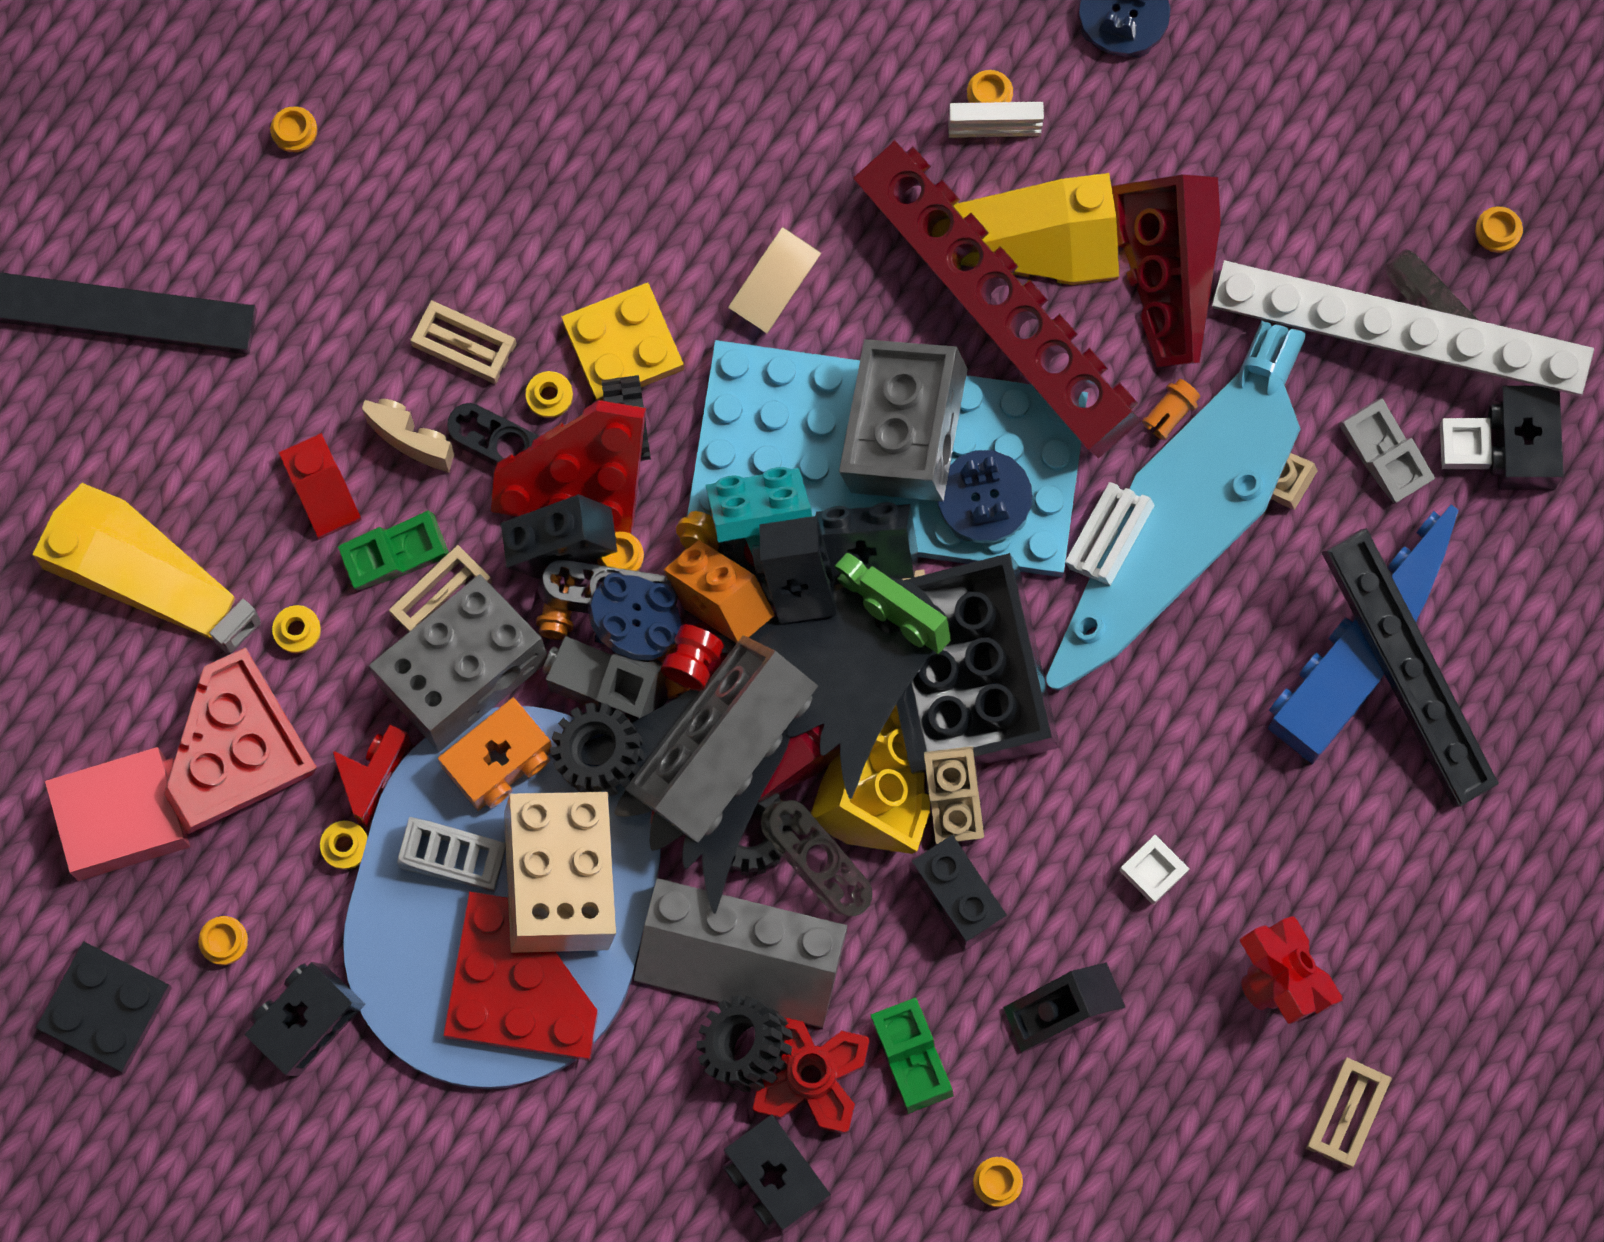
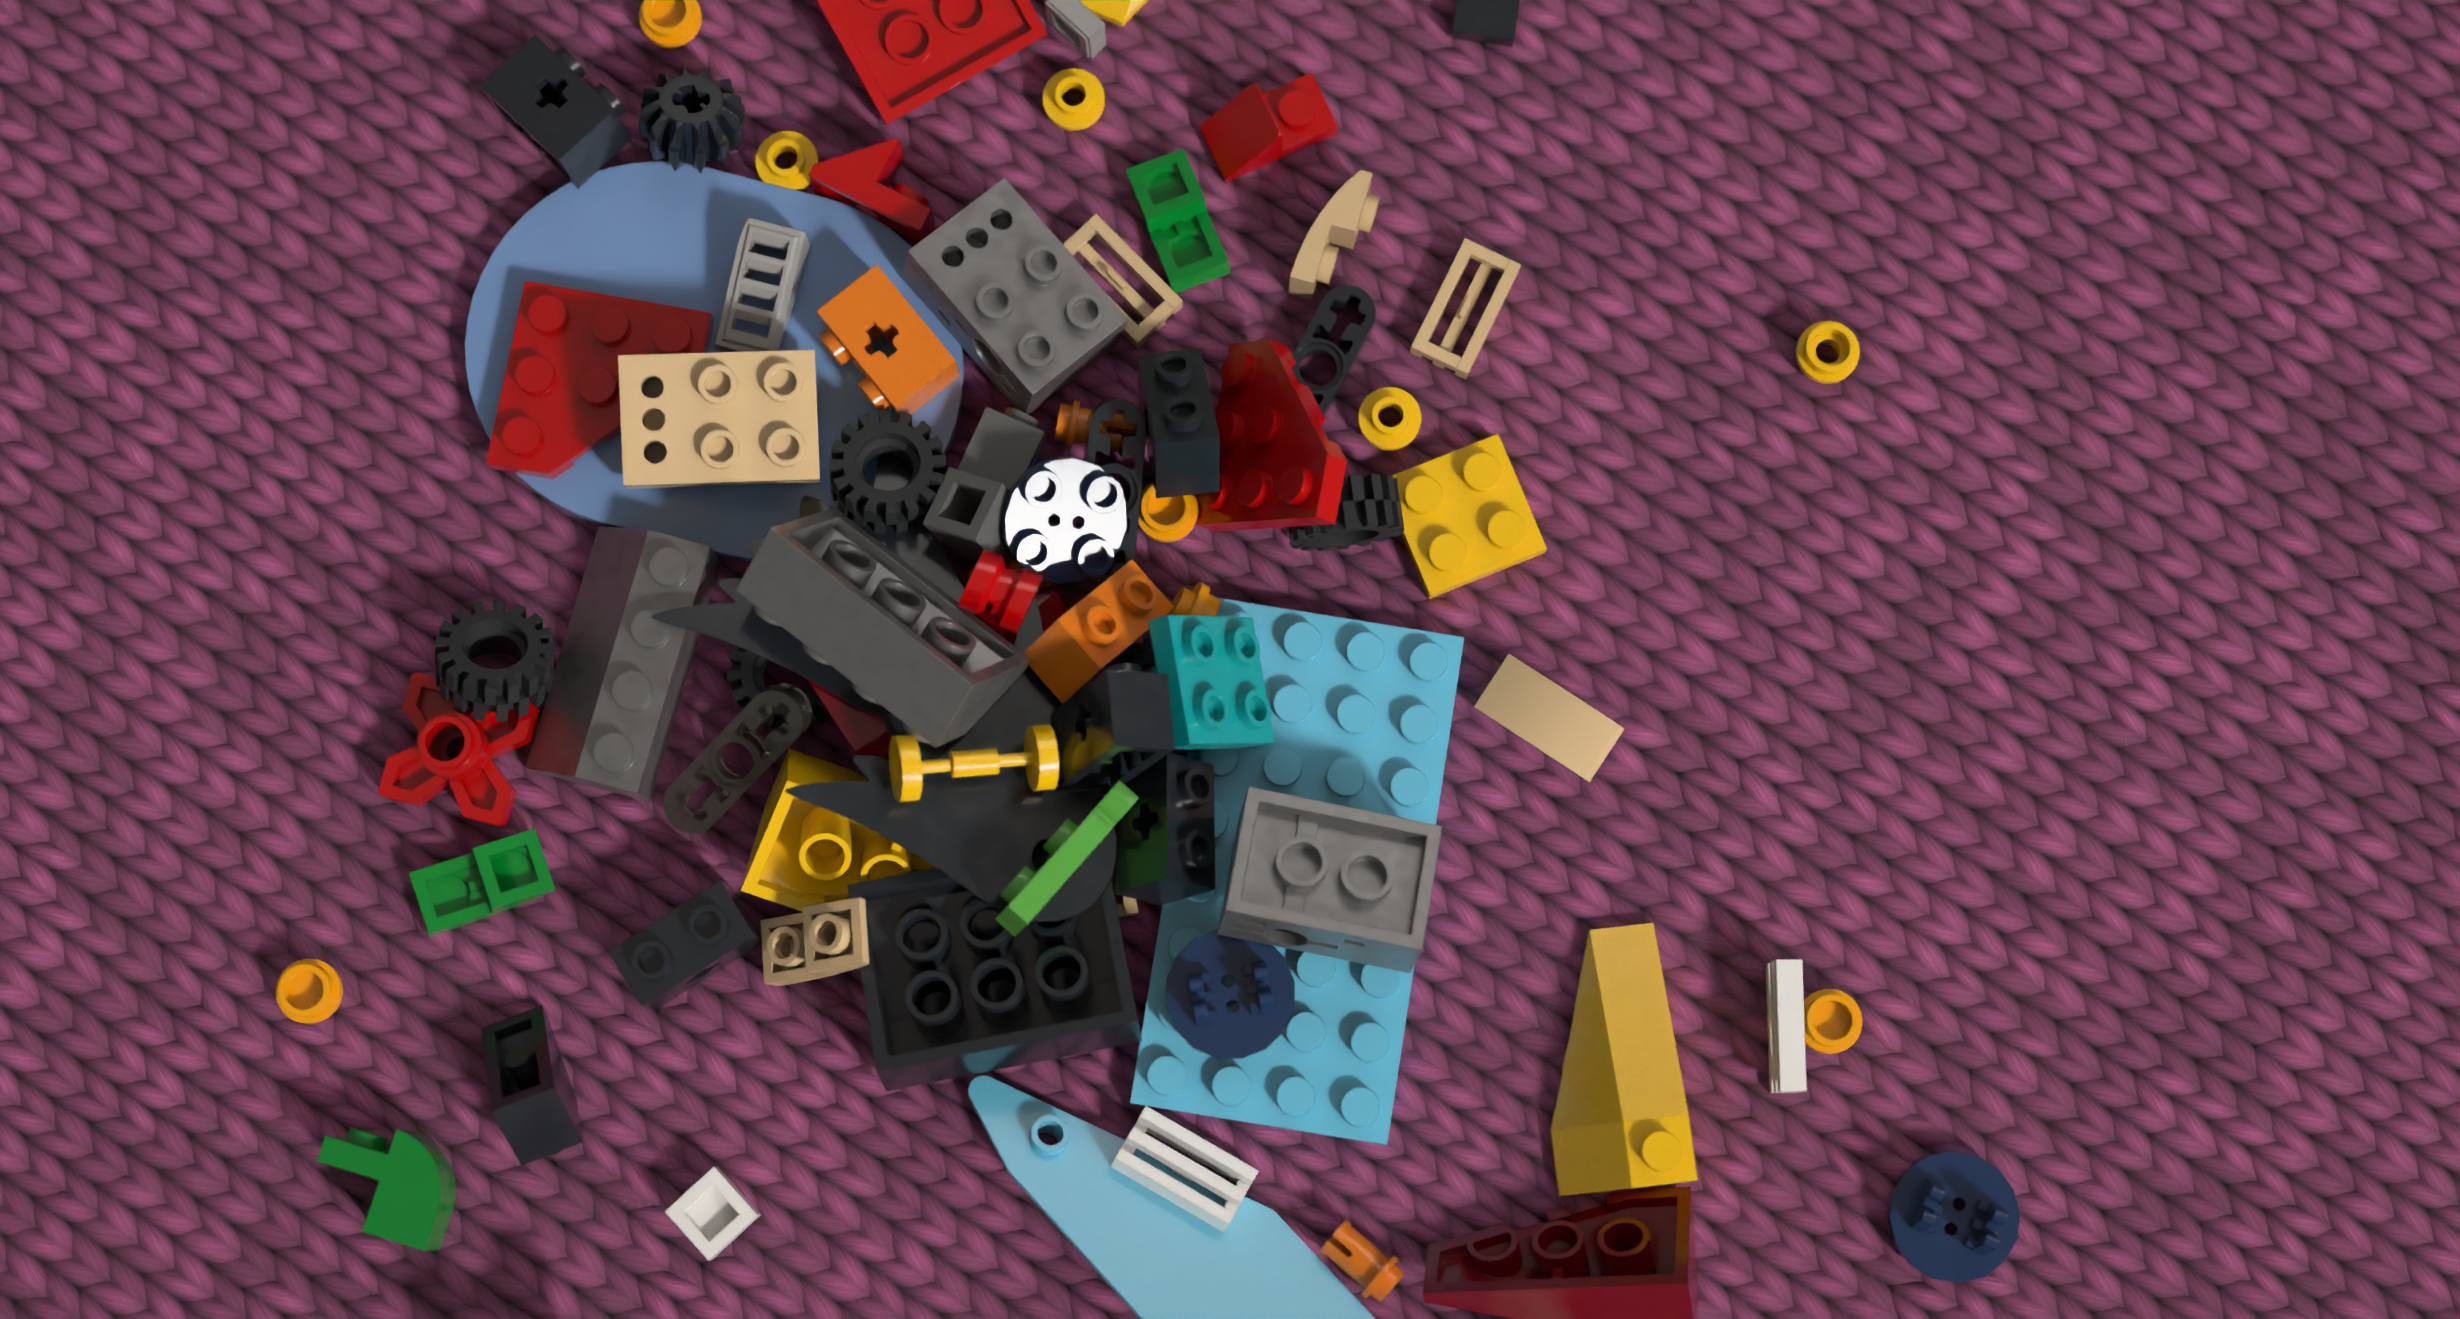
camera: 90 degrees right, 5 degrees up
light orange plate [270,106,317,152] -> none
black brick [722,1114,831,1235] -> none
dark red brick [853,140,1141,459] -> none
none -> green brick [317,1127,456,1251]
none -> black gear [638,66,745,174]
none -> yellow wheel [889,724,1059,802]
none -> yellow plate [1796,321,1860,384]

